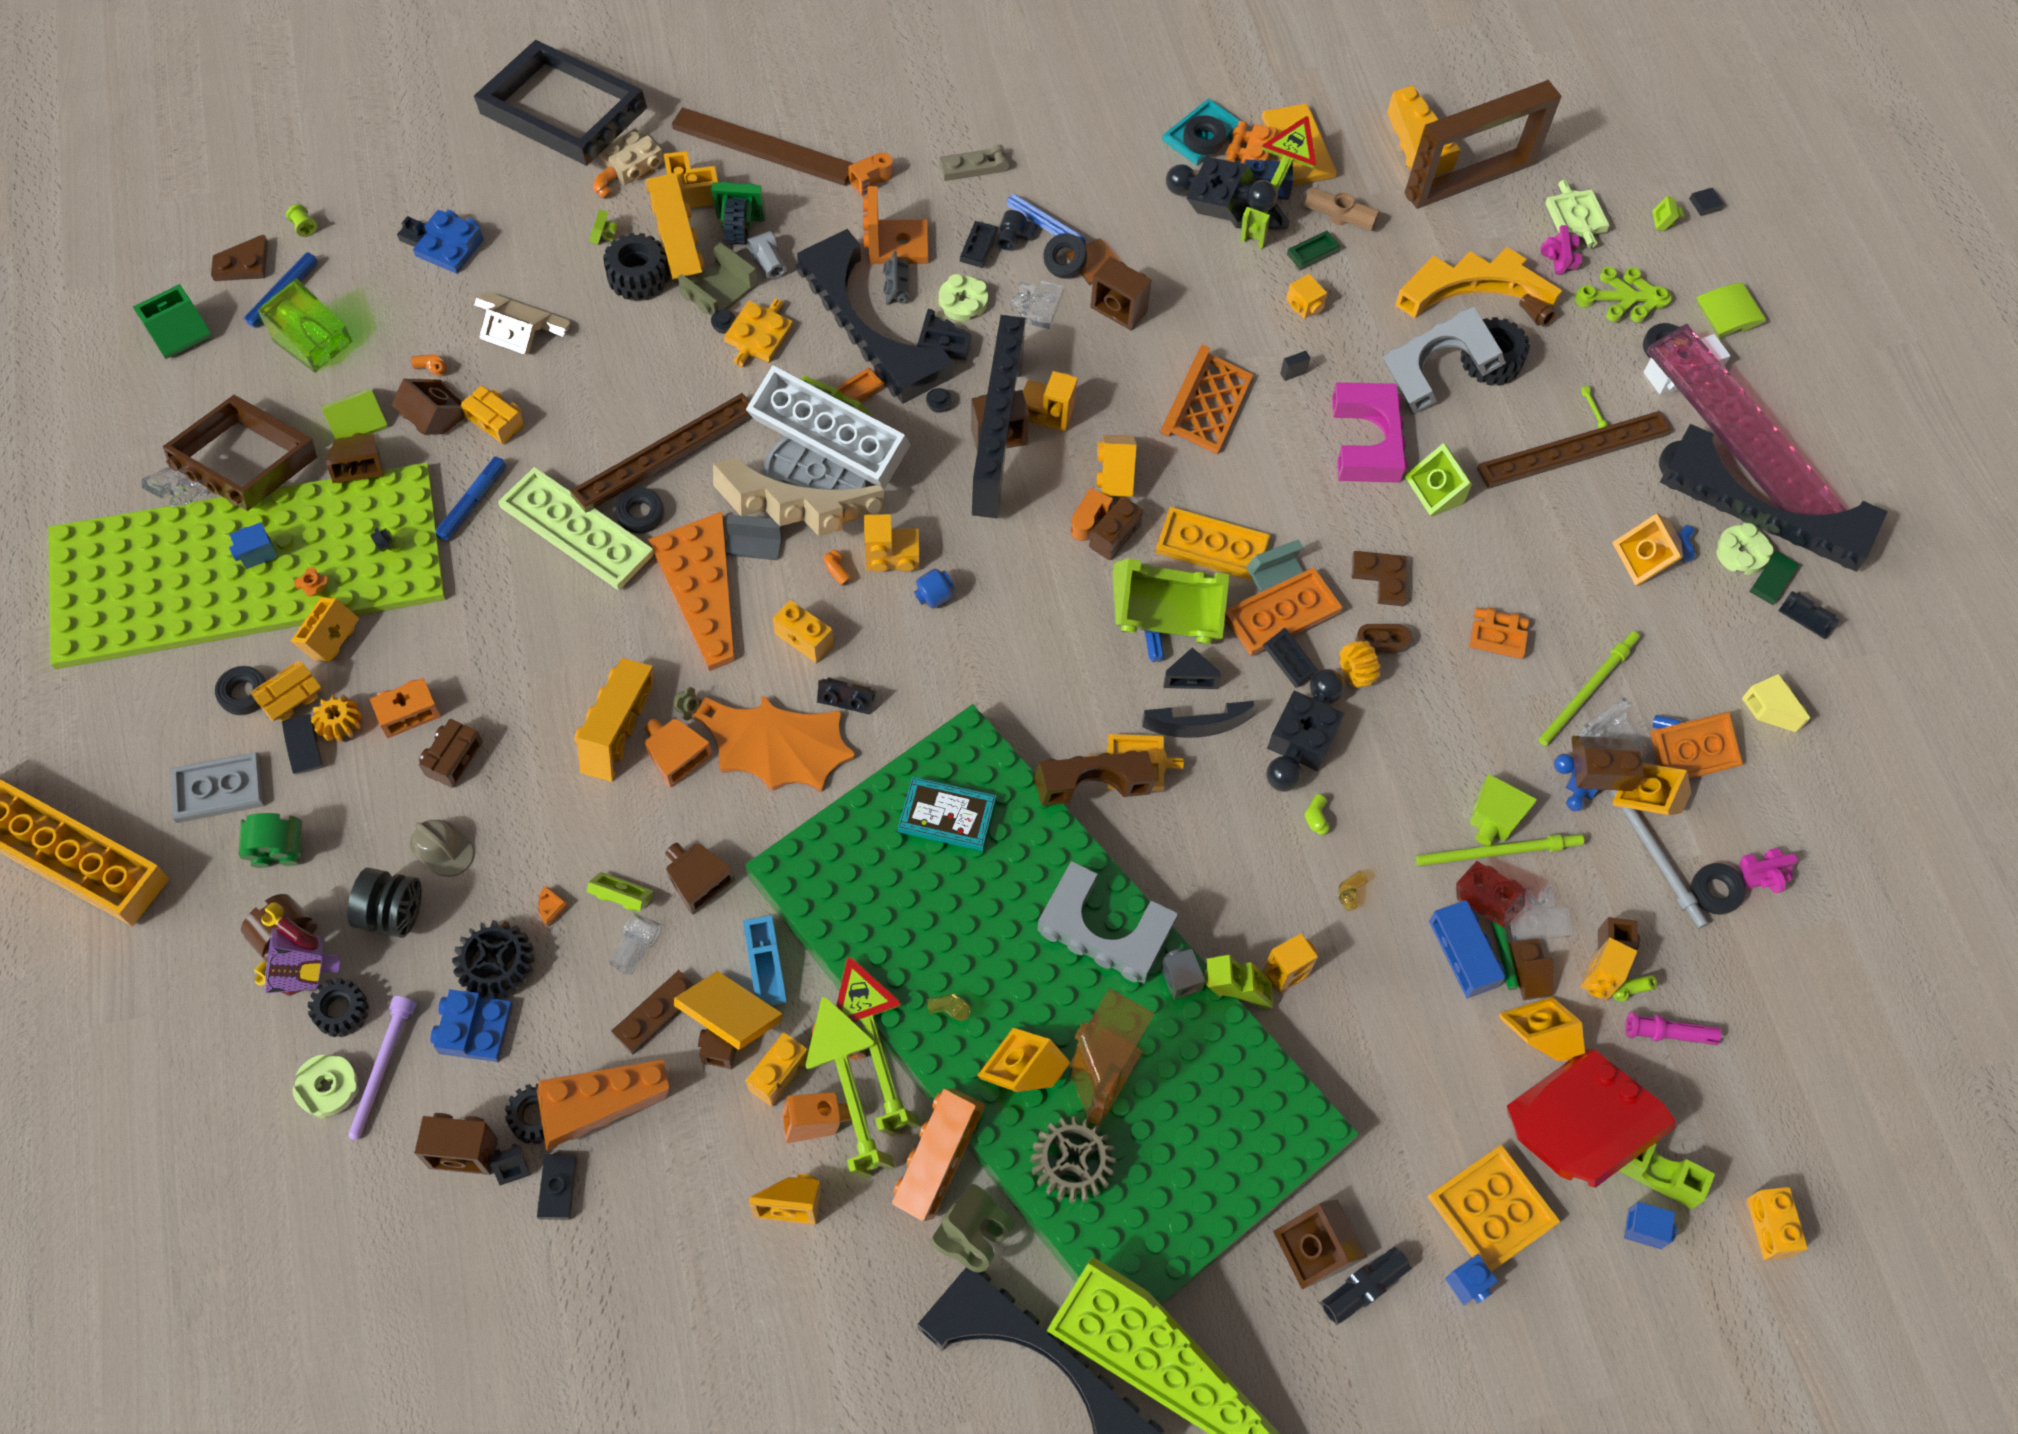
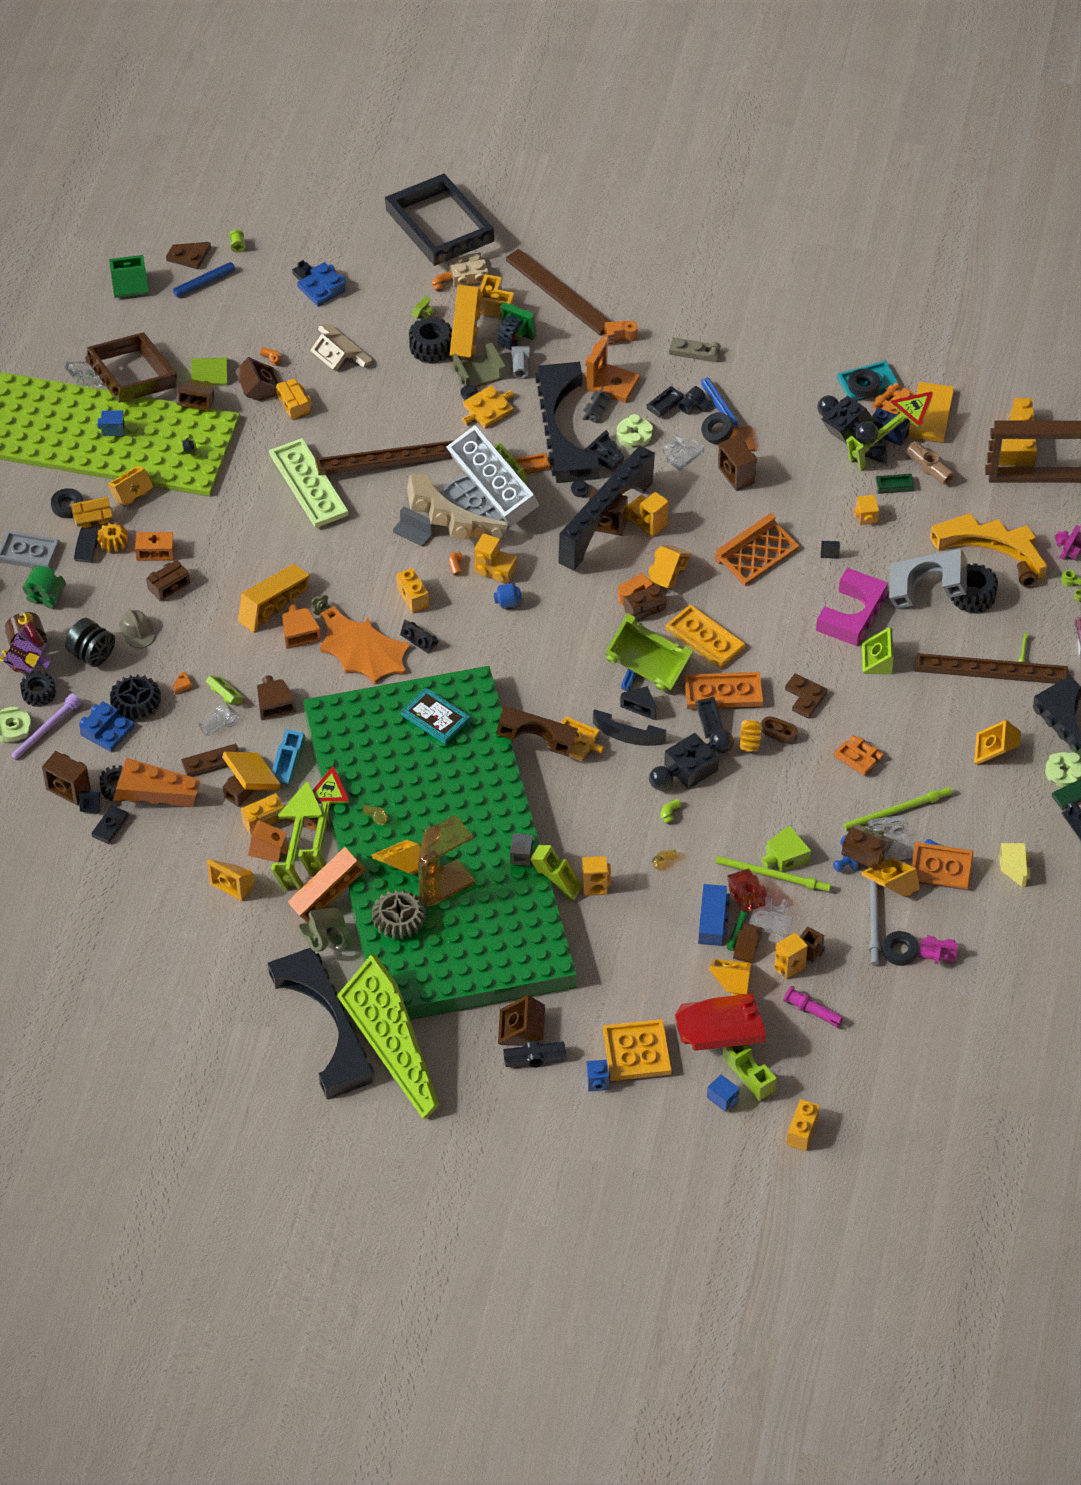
camera: 30 degrees right, 10 degrees down
clear neon green slope [258,279,352,373] -> none
orange plate [294,567,328,597] -> none
blue axle [436,456,506,541] -> none
black tyre [615,487,664,533] -> none
orange wing [648,511,735,671] -> none
light grey arch [1037,861,1178,983] -> none
sand green panel [1246,539,1304,592] -> none
lime arm [1612,975,1657,1002] -> none
blue arm [1678,525,1696,562] -> none

